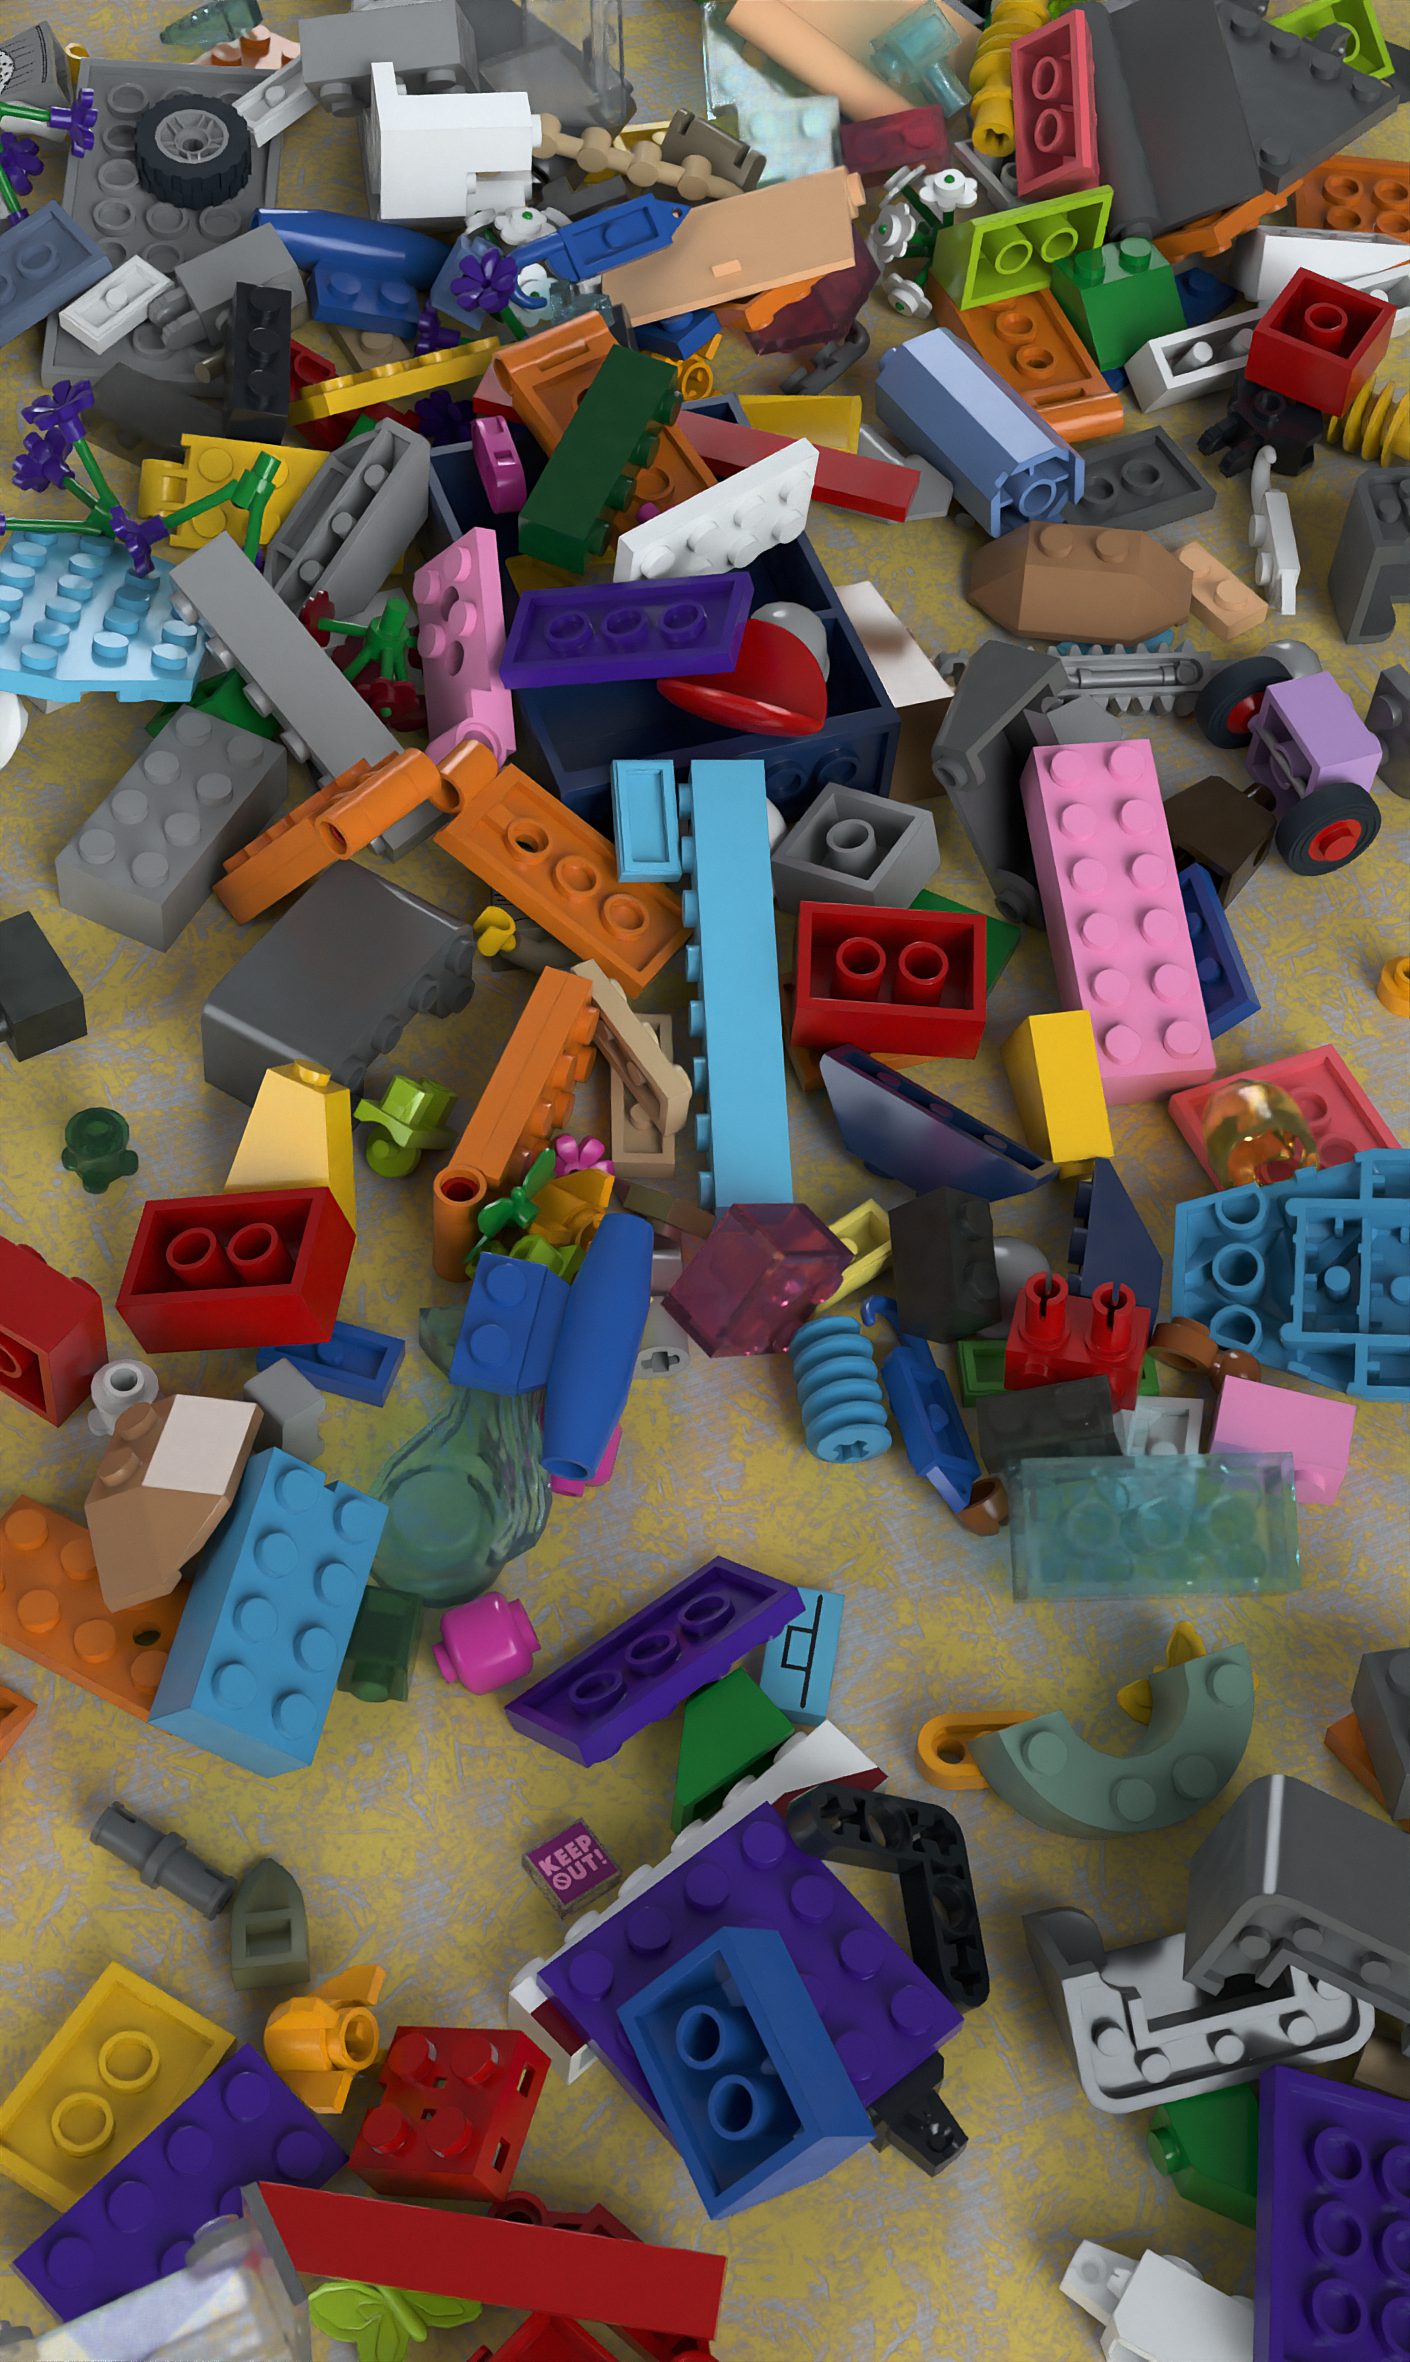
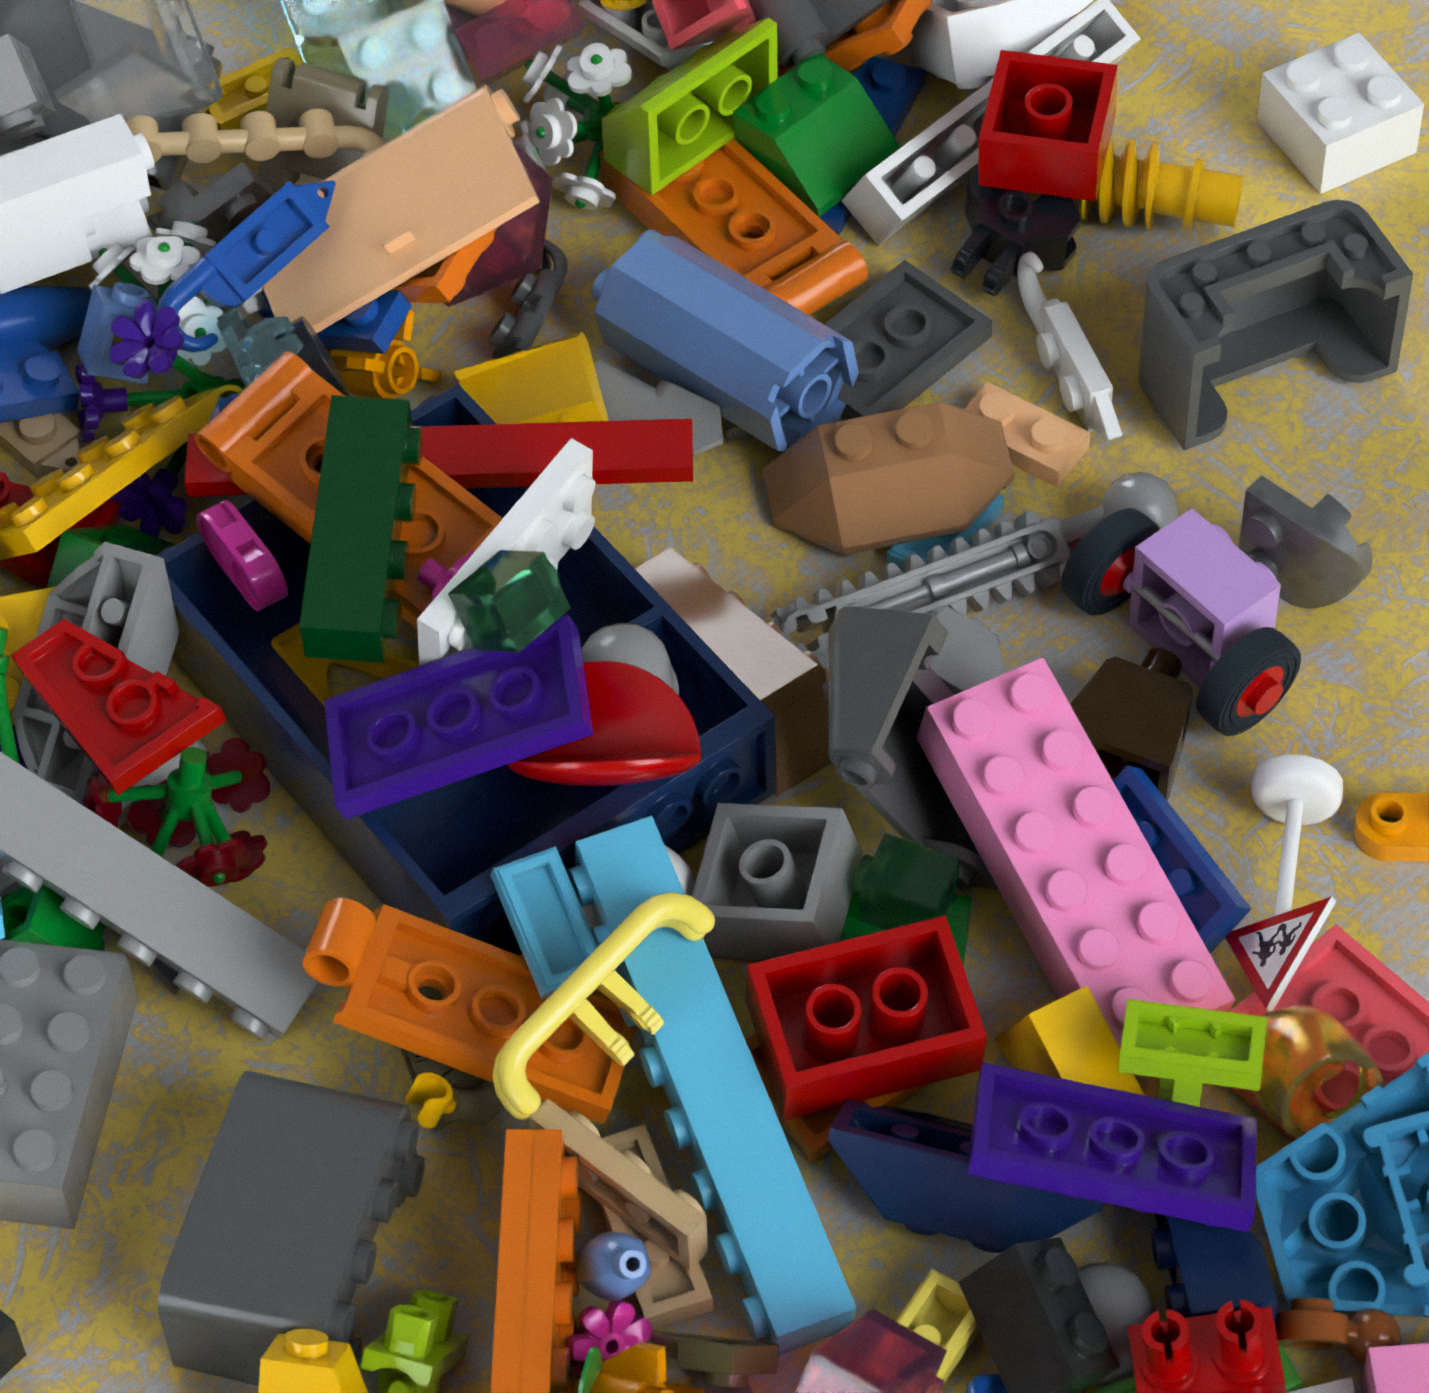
camera: 10 degrees left, 0 degrees up
orange hinge [211,748,441,926] -> none
bright pink hinge [413,526,516,770] -> none
none -> red wing [10,619,227,796]
none -> clear green brick [448,550,570,653]
none -> light yellow piece [492,892,715,1120]
none -> medium blue plant [576,1231,651,1301]
none -> clear green brick [852,833,960,930]
none -> dark purple plate [967,1062,1257,1233]
none -> lime bracket [1118,999,1268,1107]
none -> white piece [1225,754,1343,1013]

